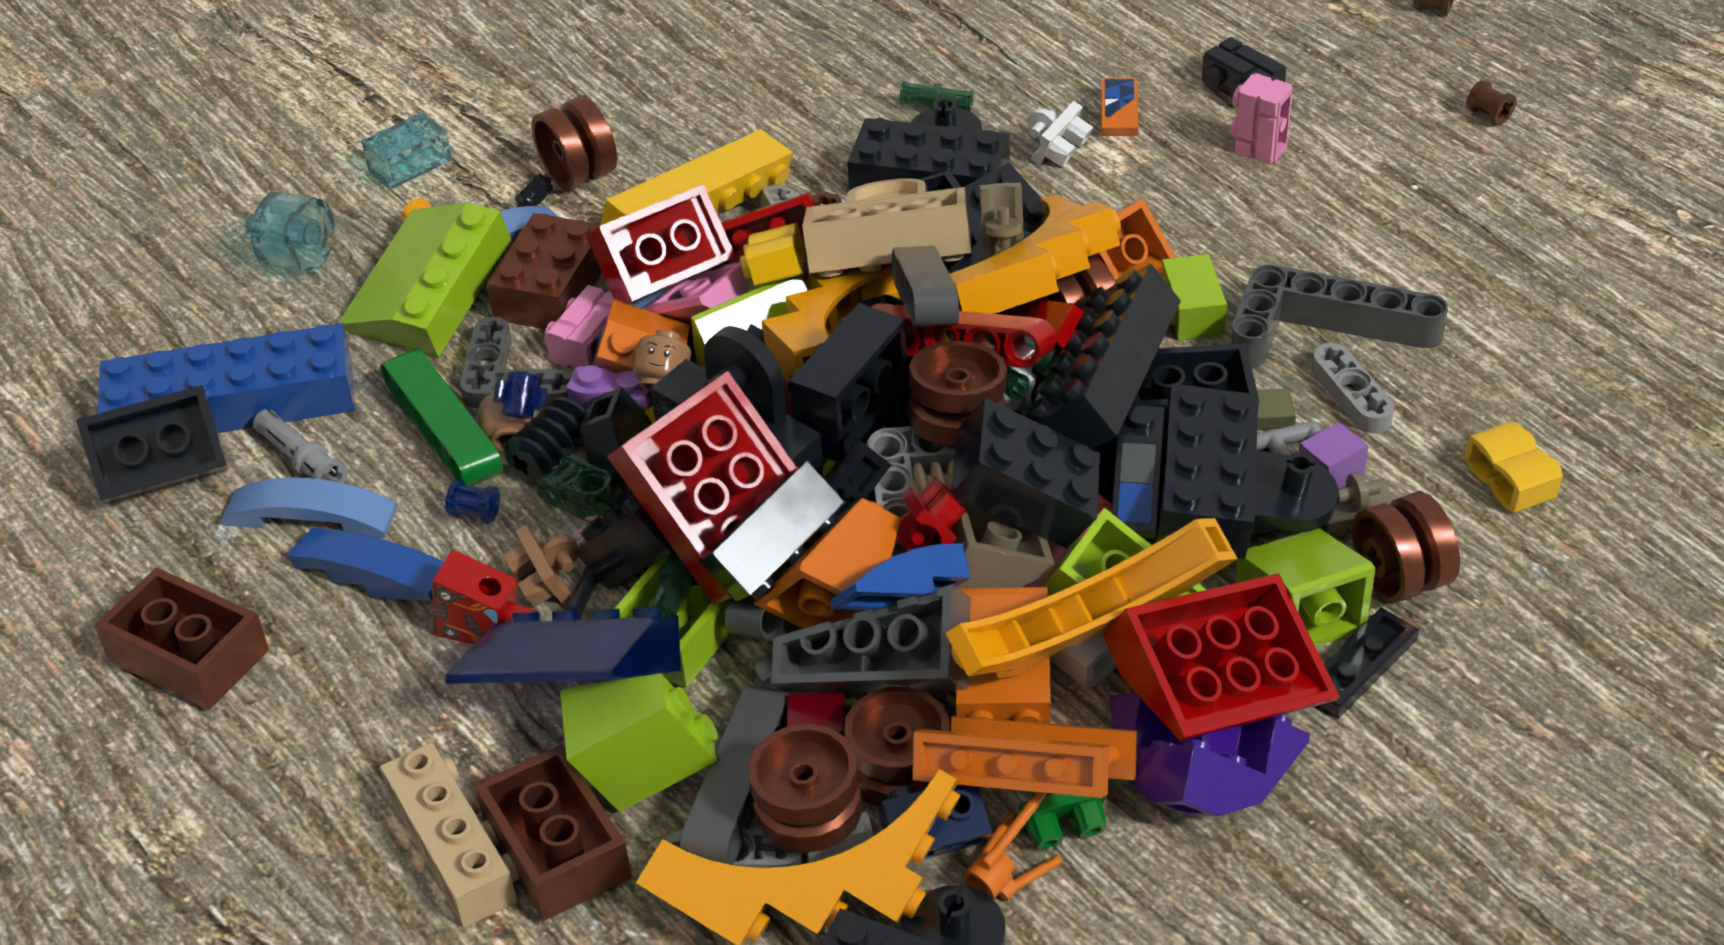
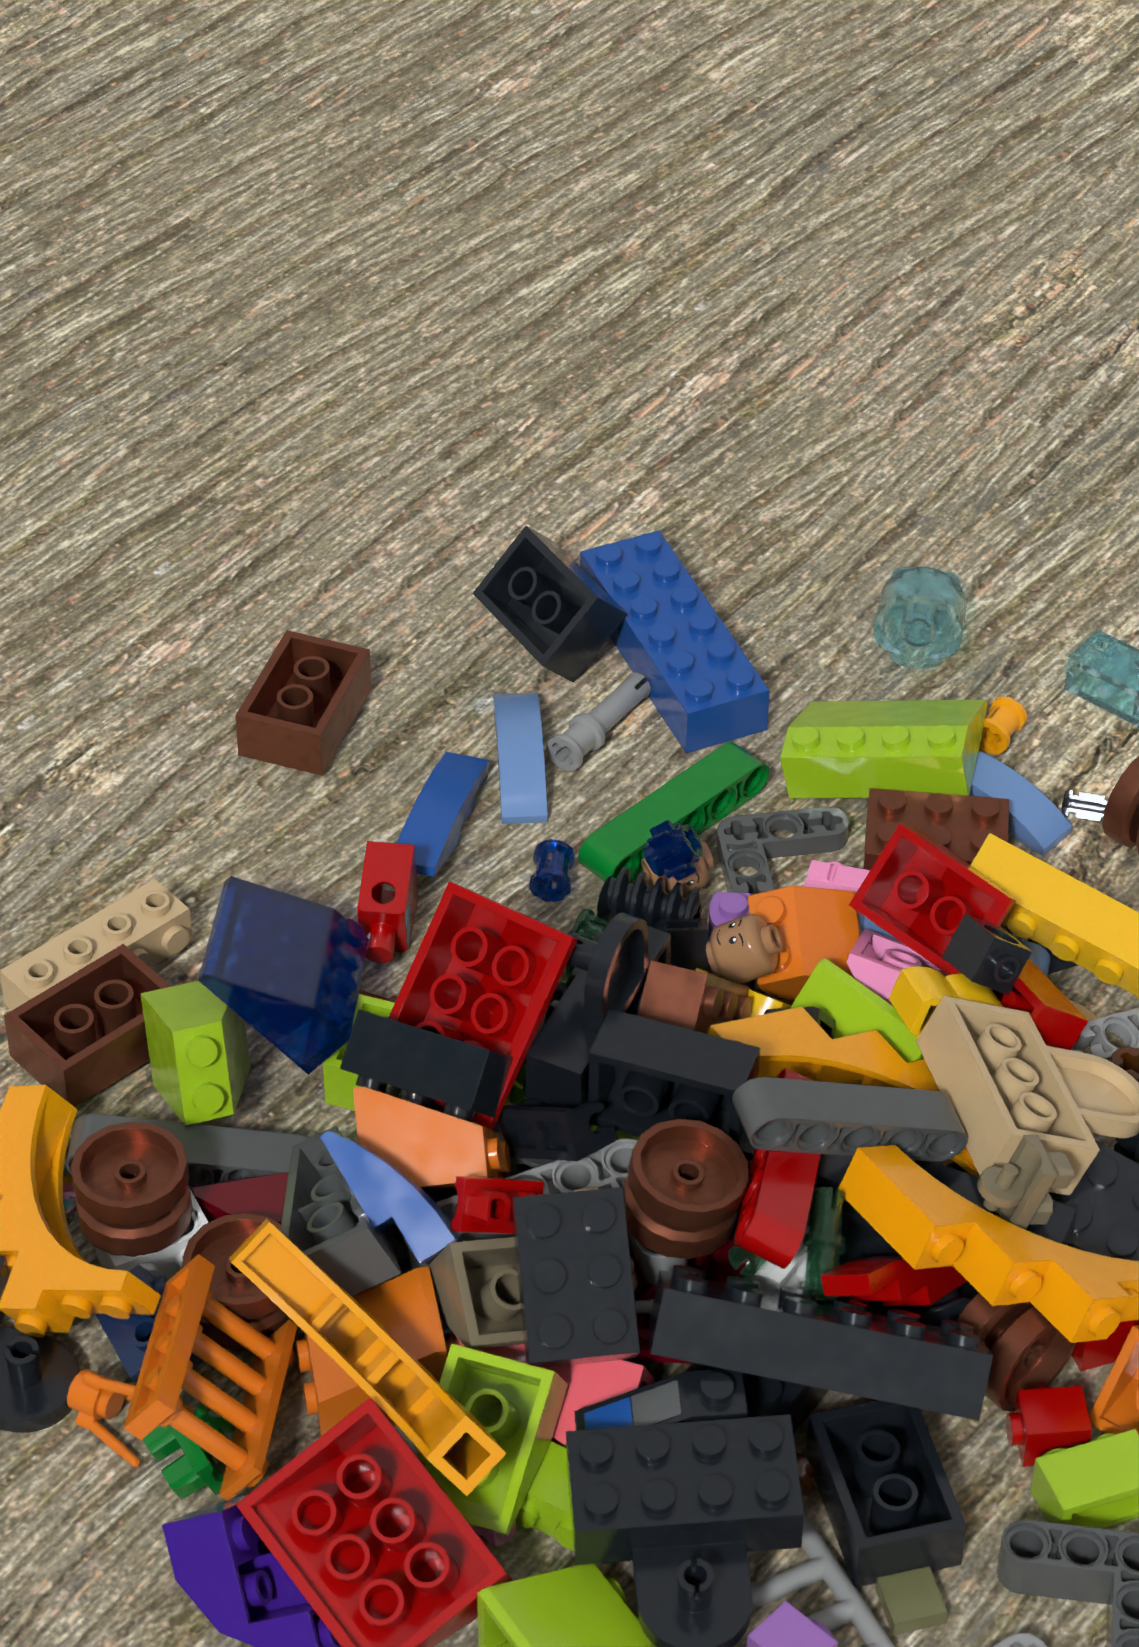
camera: 75 degrees right, 0 degrees up
none -> black brick [942,913,1032,995]

